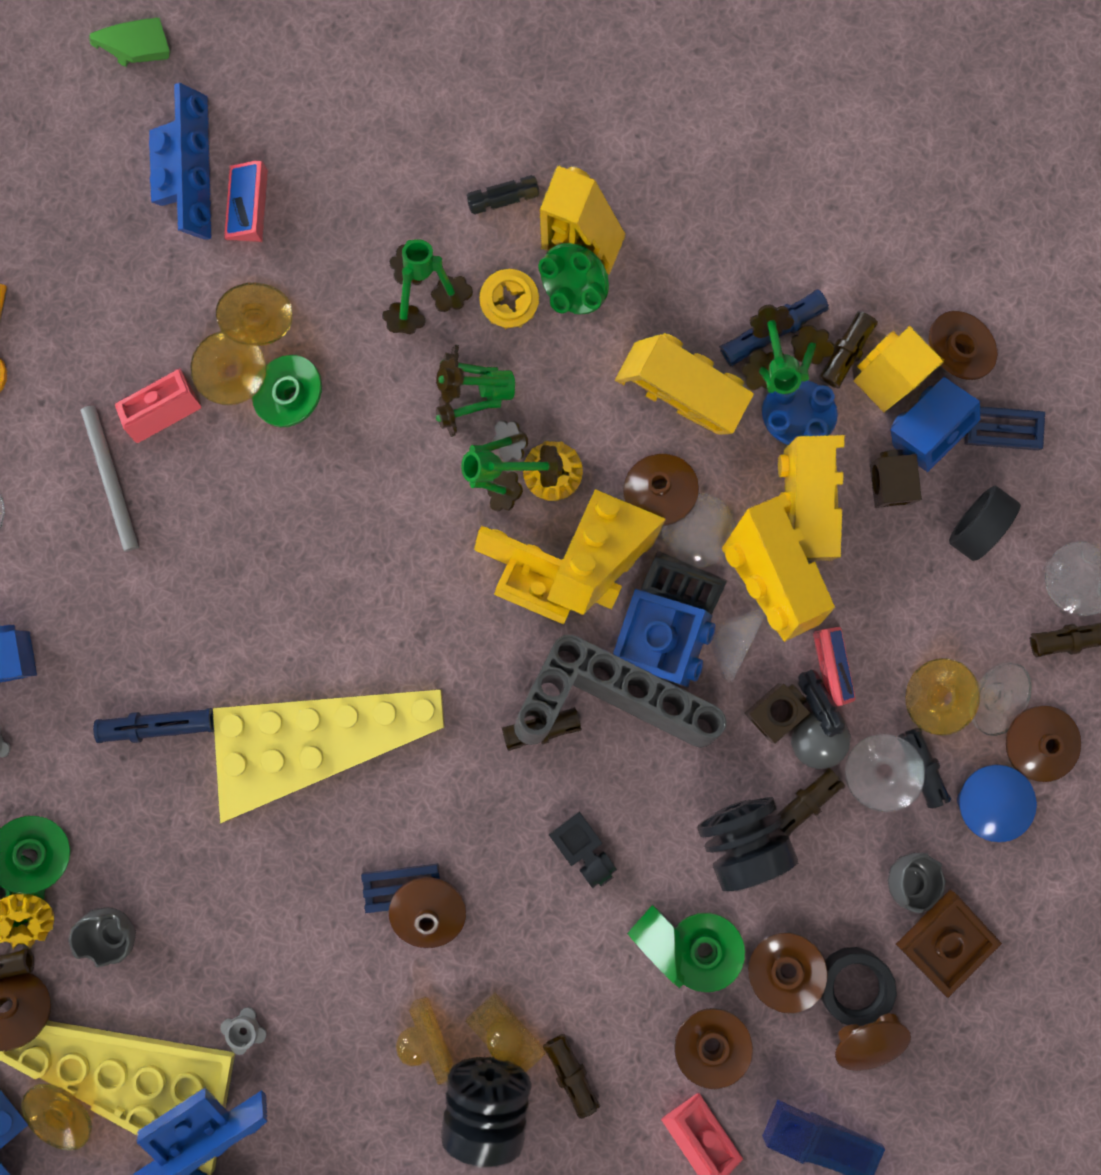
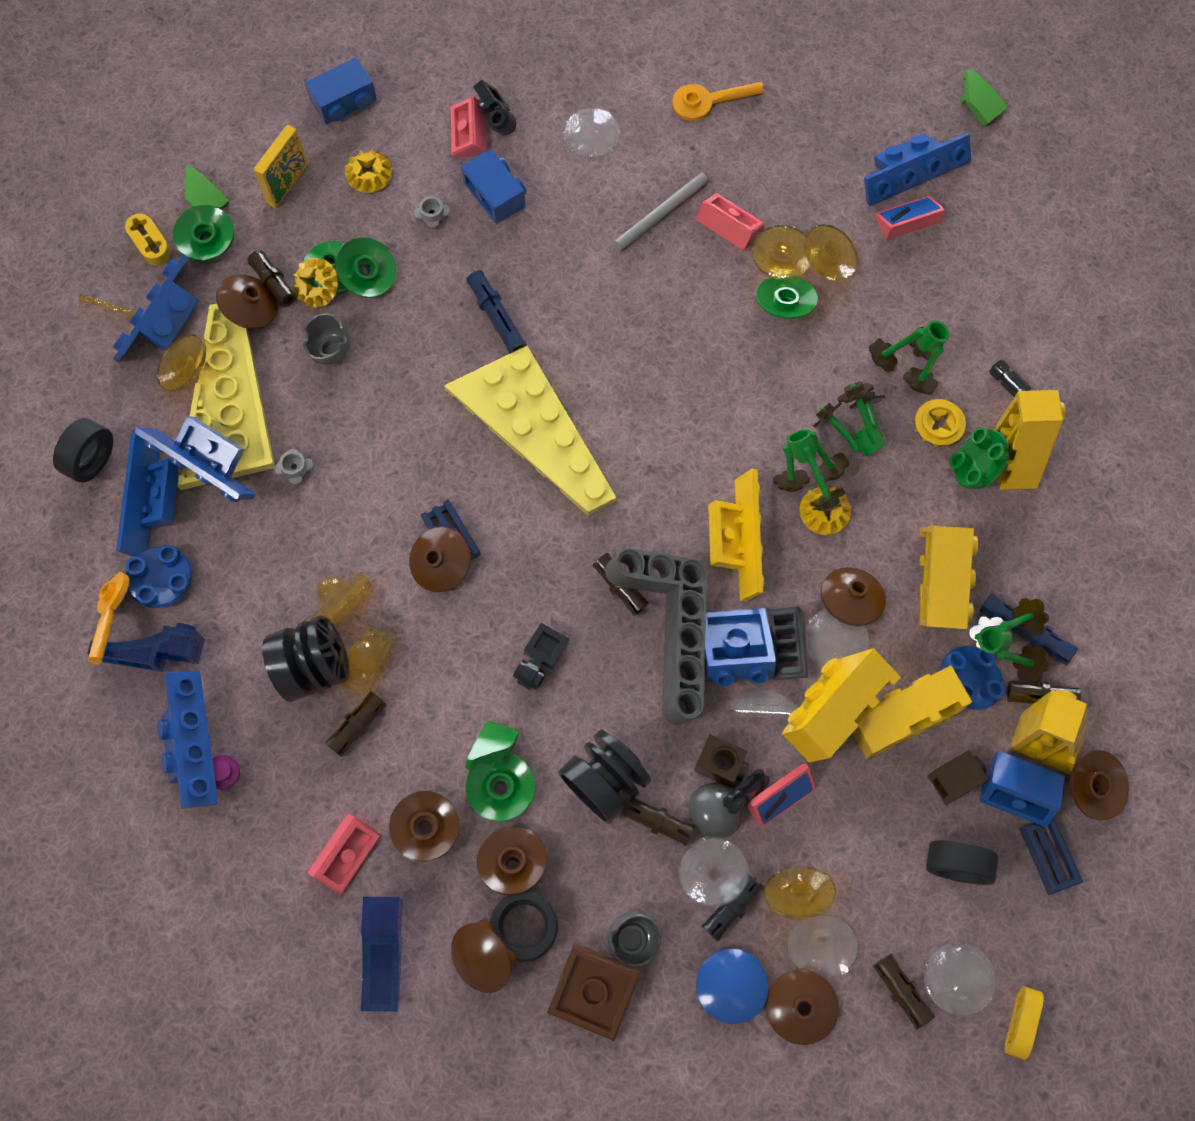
camera: 60 degrees right, 15 degrees down
yellow wedge [547,489,666,615] -> none

